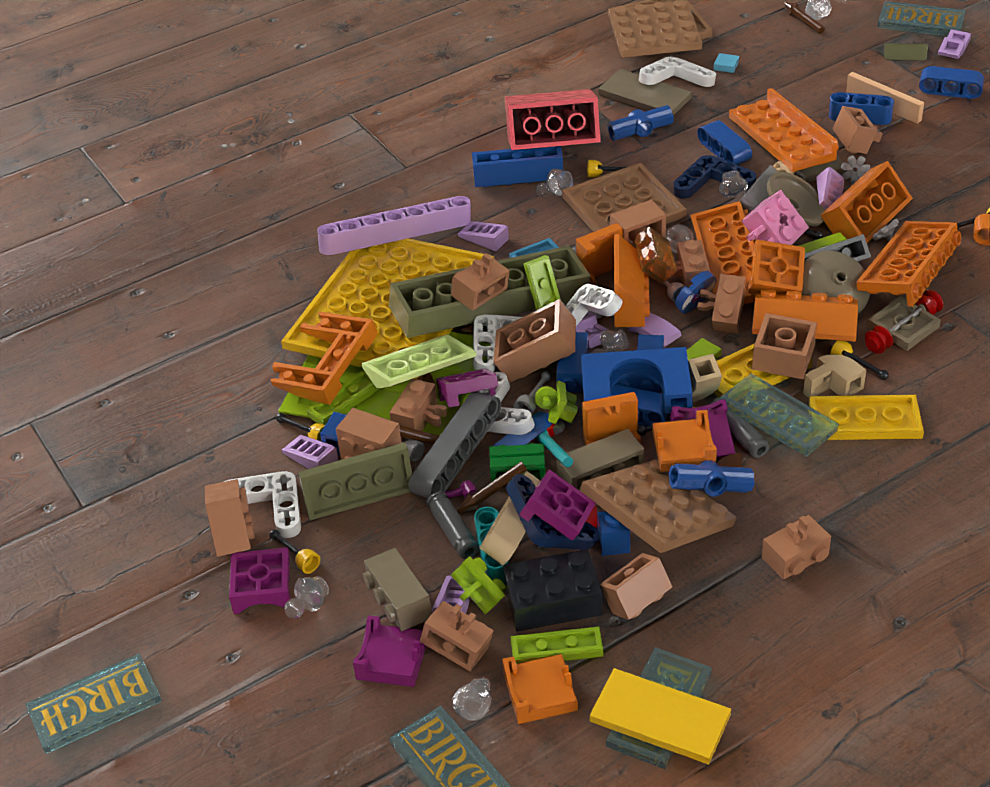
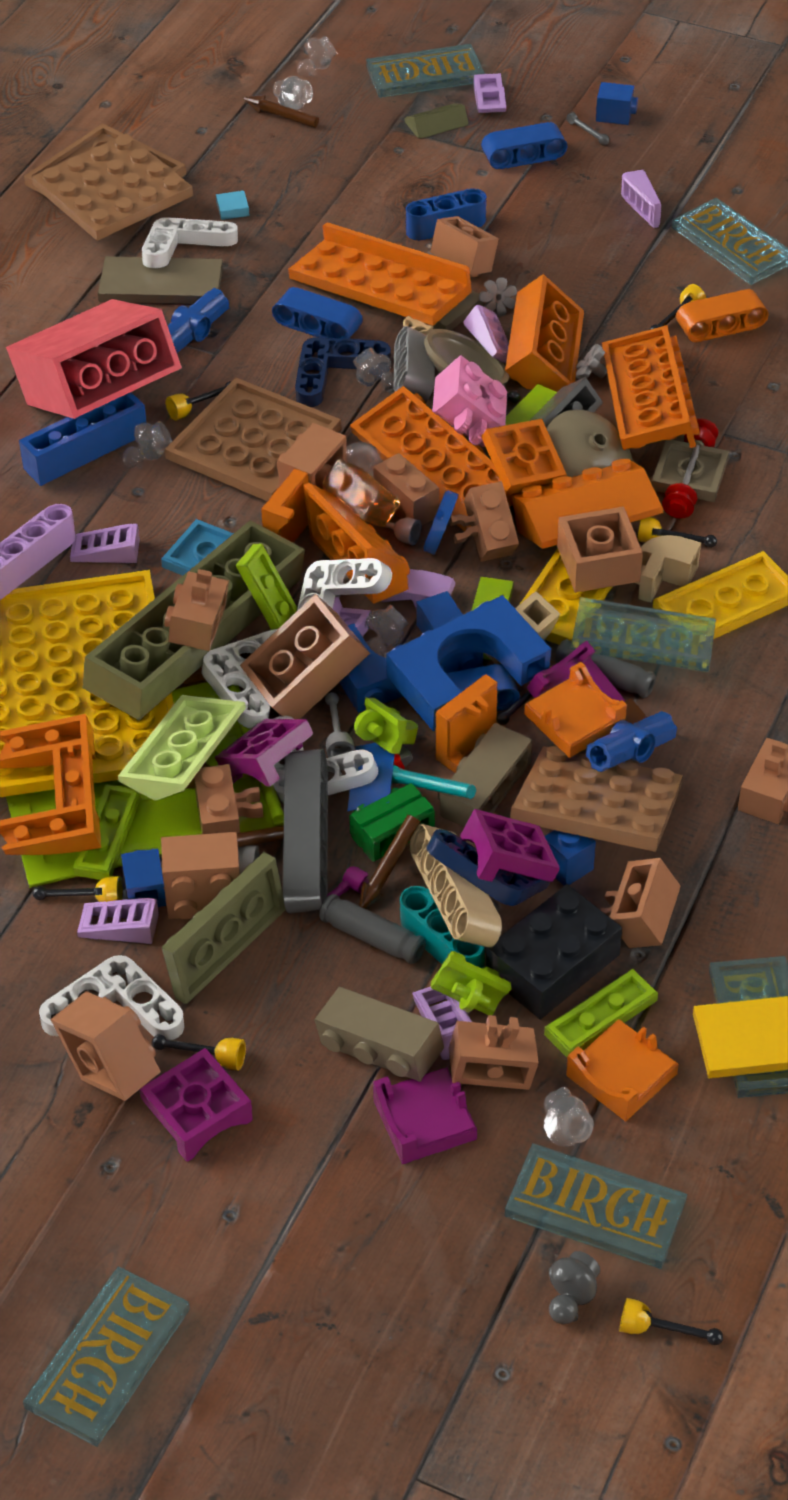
camera: 35 degrees left, 5 degrees up
clear animal [284,576,329,619] -> none
light nougat tile [846,72,924,124] -> none

